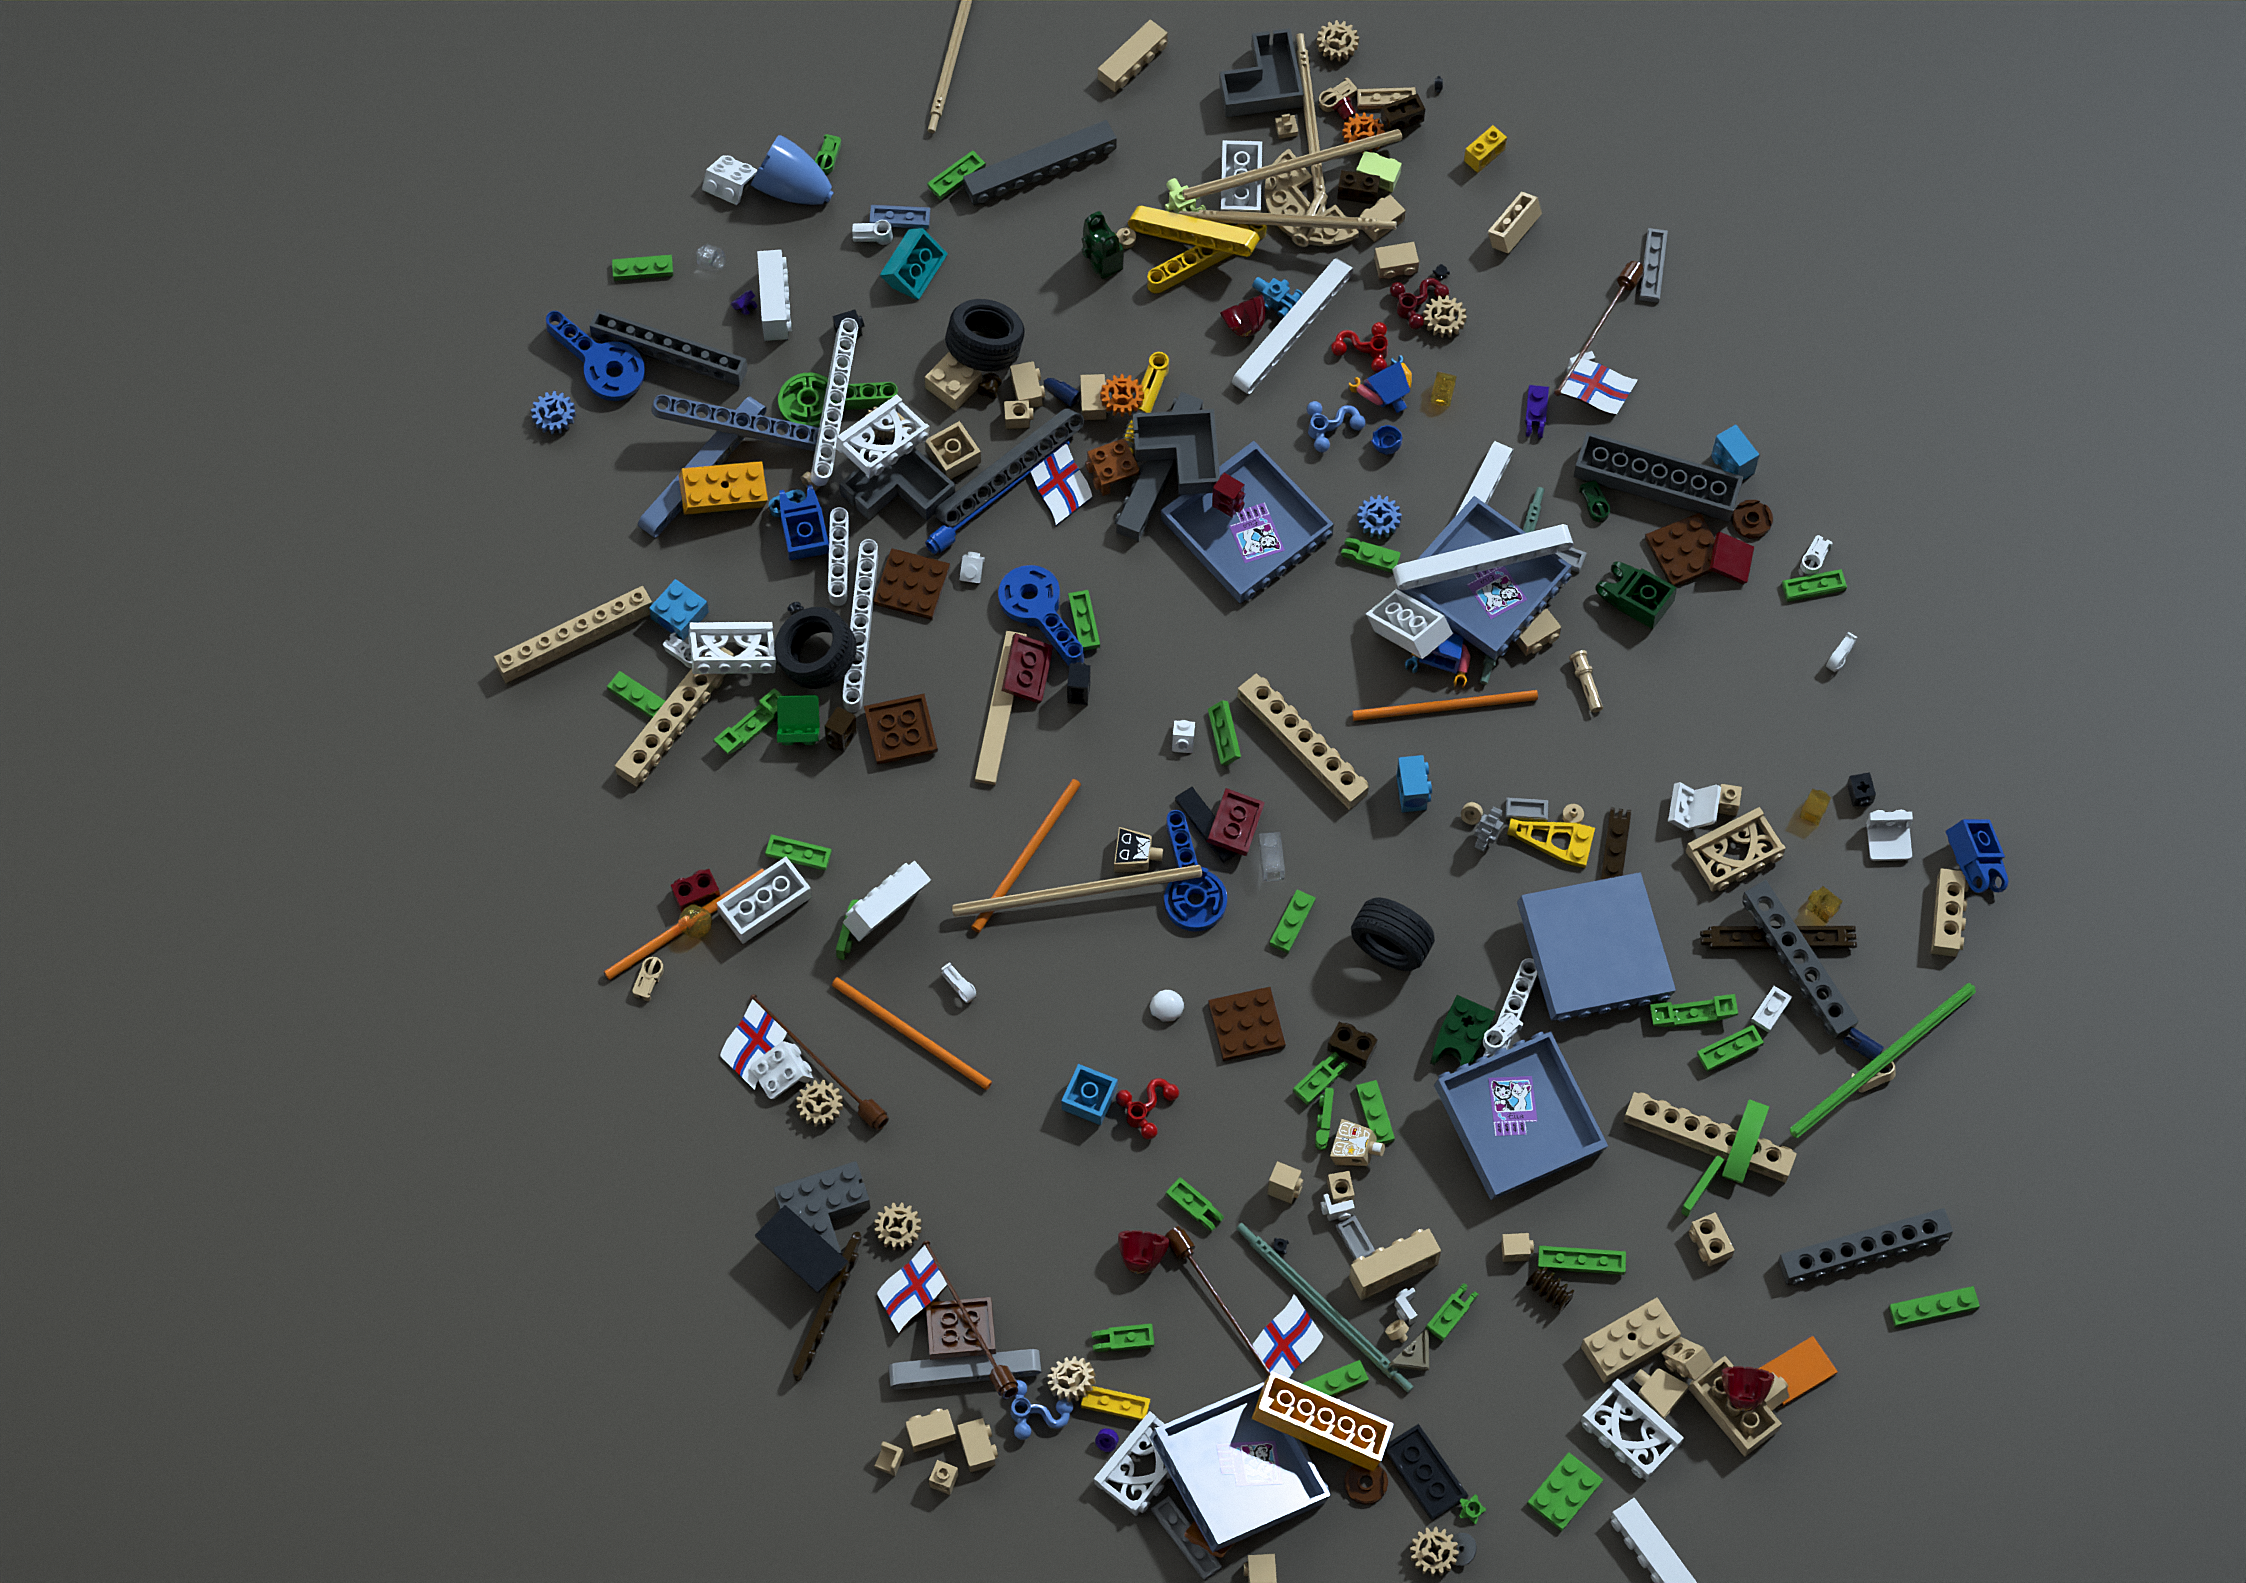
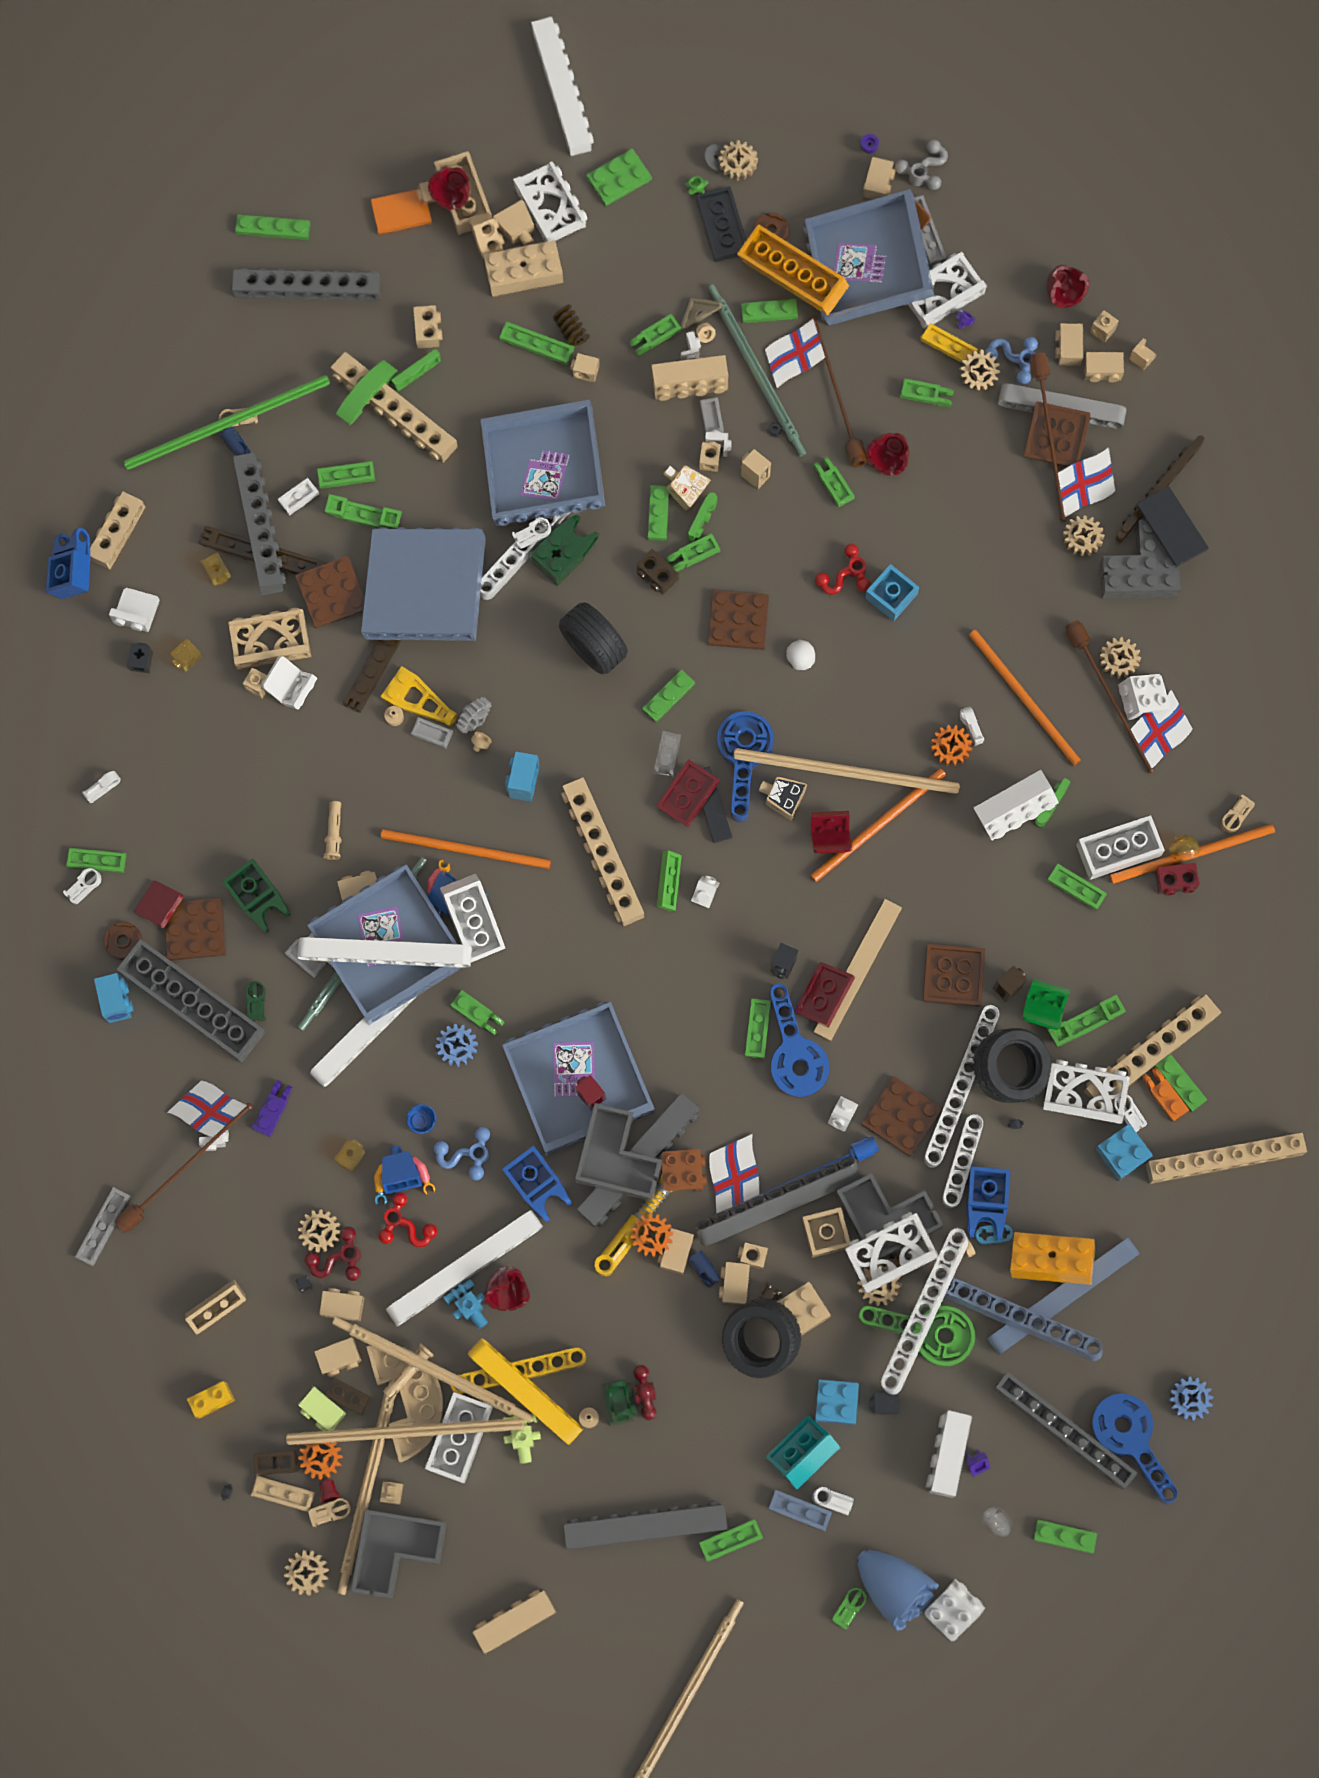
camera: 160 degrees left, 10 degrees up
none -> reddish brown plate [295,556,365,628]
none -> blue brick [502,1146,572,1222]
none -> dark red piece [633,1365,657,1420]
none -> dark red bracket [810,811,852,854]
none -> dark azure brick [815,1380,859,1425]
none -> orange gear [931,725,972,766]
none -> dark red hair [1047,265,1089,308]
none -> orange hinge [1142,1067,1189,1122]

